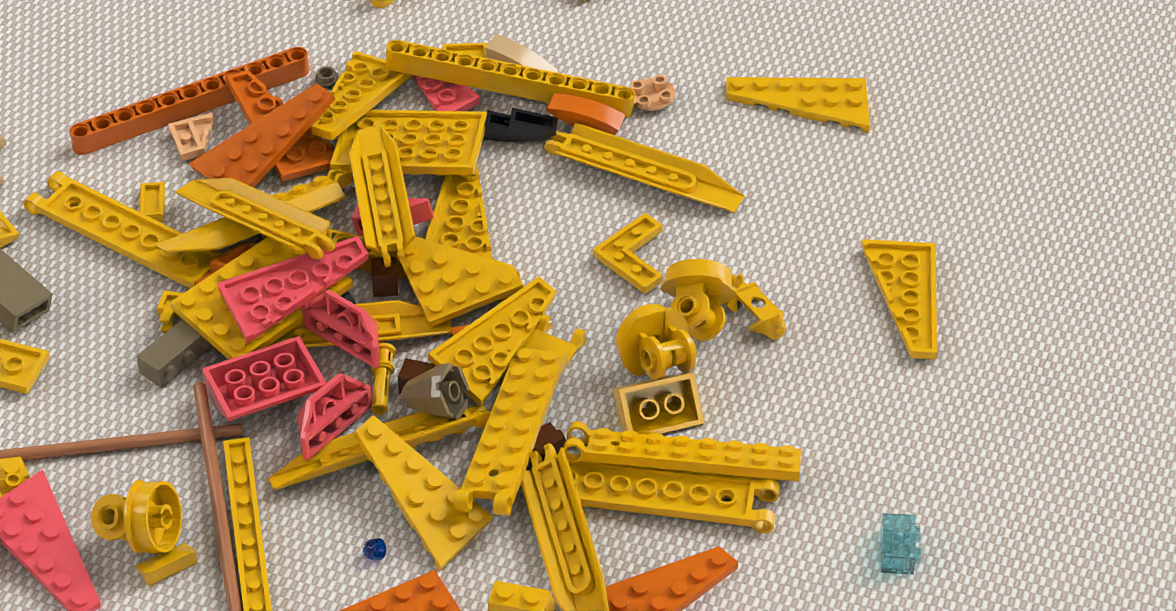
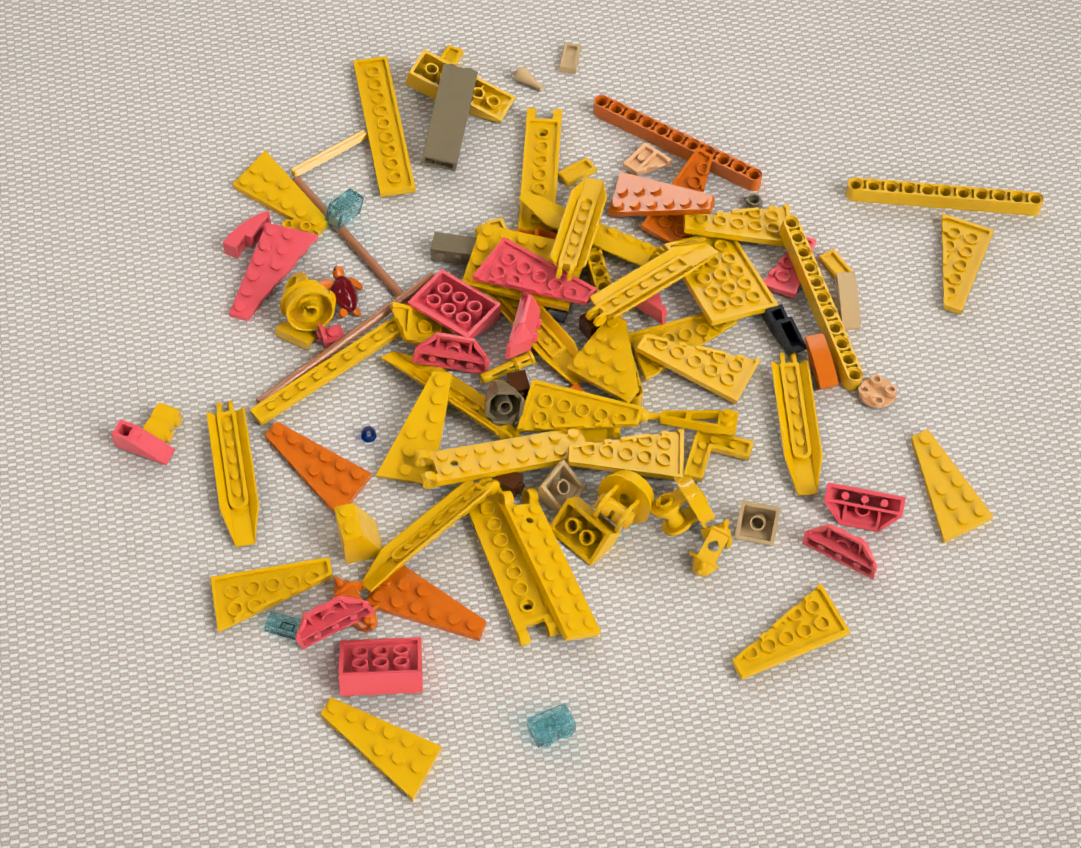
camera: 60 degrees right, 10 degrees up
none -> coral bracket [316,323,344,348]
none -> dark red animal [319,265,363,318]
none -> clear light blue brick [325,188,364,229]
none -> yellow wing [390,302,452,345]
none -> tan slope [539,459,586,513]
none -> yellow wing [567,428,684,480]
none -> yellow wing [636,334,761,405]
none -> yellow plate [640,408,739,435]
none -> tan slope [735,500,781,546]
none -> coral wedge [802,524,877,579]
none -> coral wedge [824,482,906,532]

